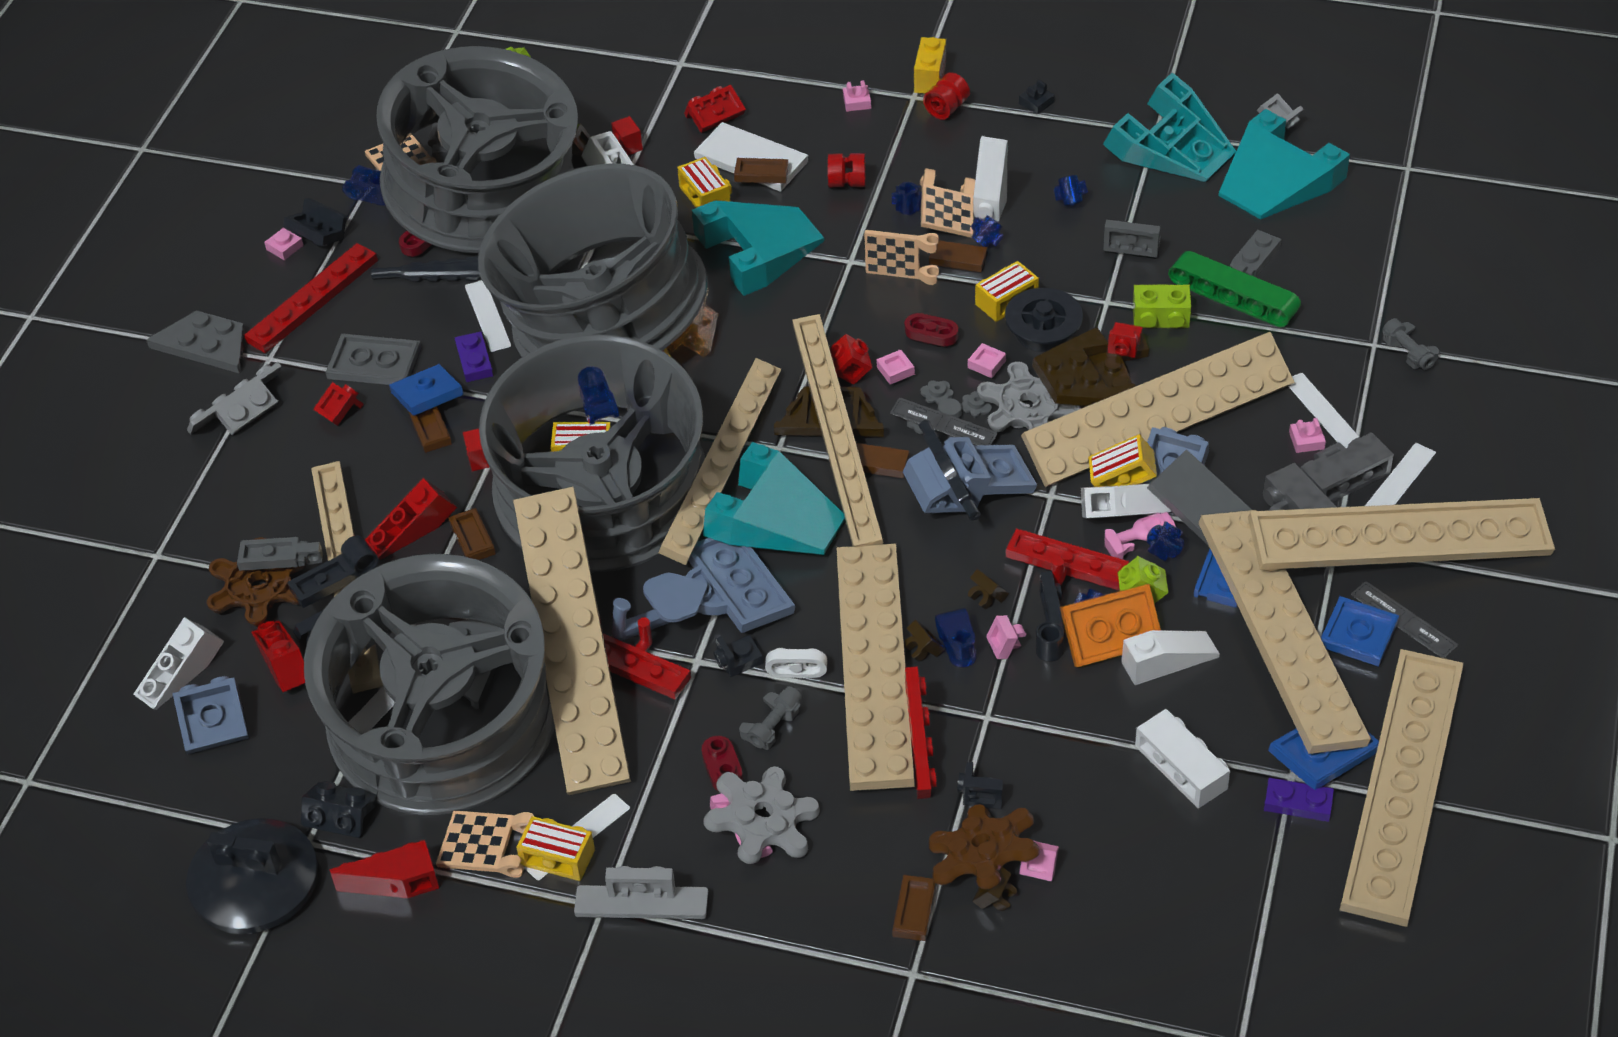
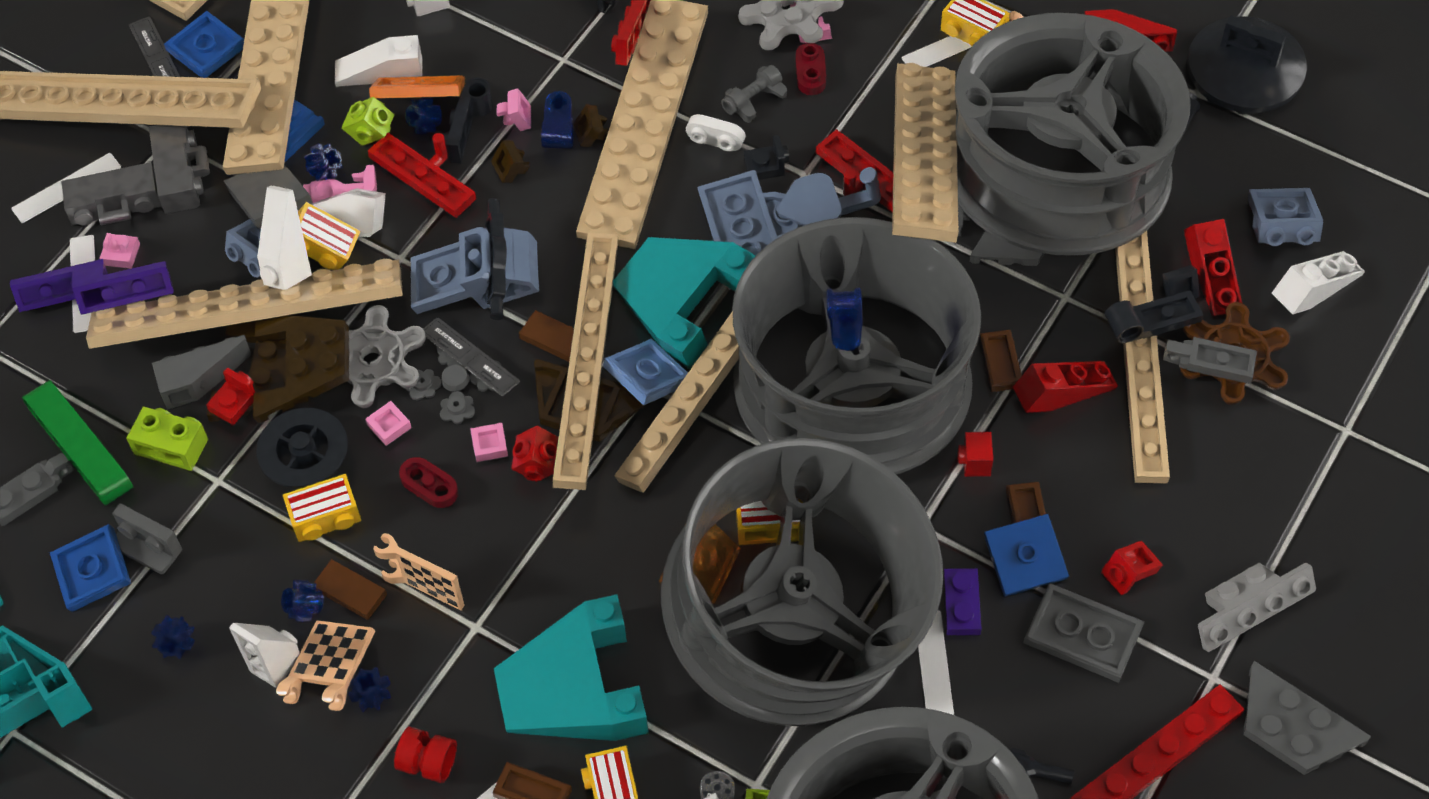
camera: 165 degrees left, 10 degrees up
none -> dark purple bracket [10,259,174,315]
none -> blue plate [50,524,131,612]
none -> dark grey slope [152,335,252,410]
none -> white slope [257,185,312,290]
none -> medium blue tile [603,339,688,405]

